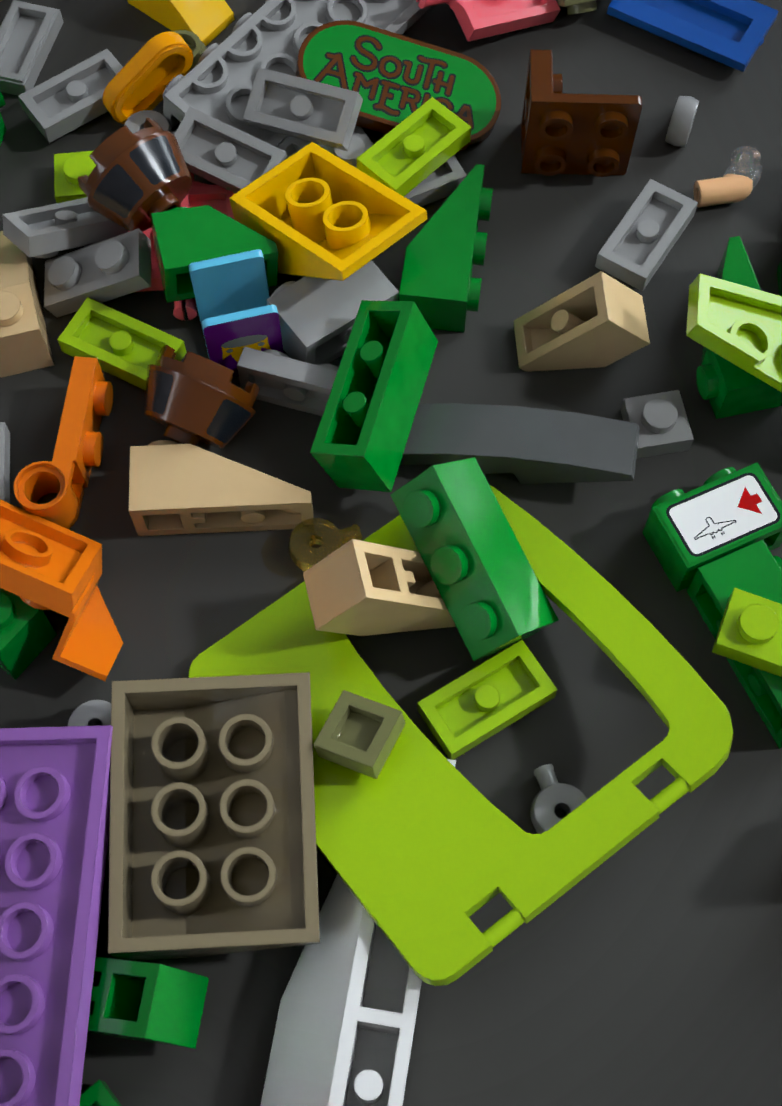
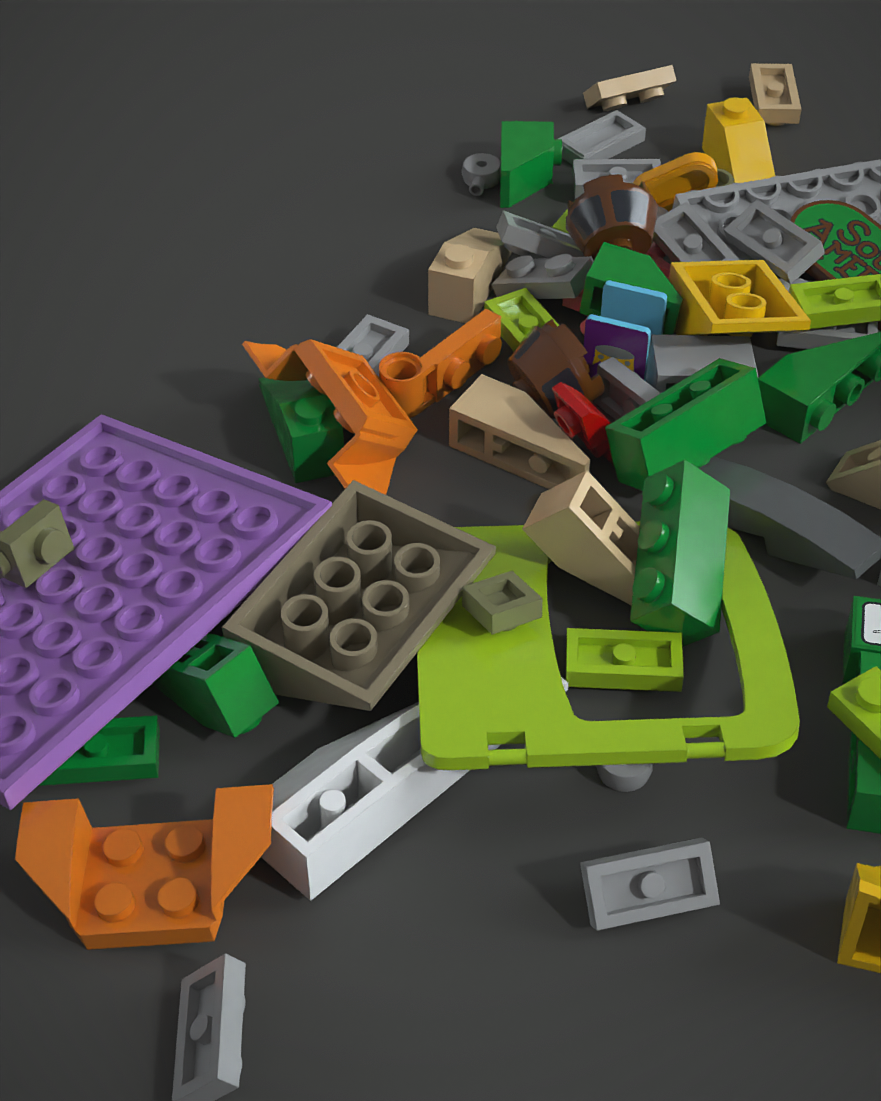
camera: 35 degrees right, 20 degrees down
none -> red slope [552,382,615,467]
none -> light grey plate [580,838,720,931]

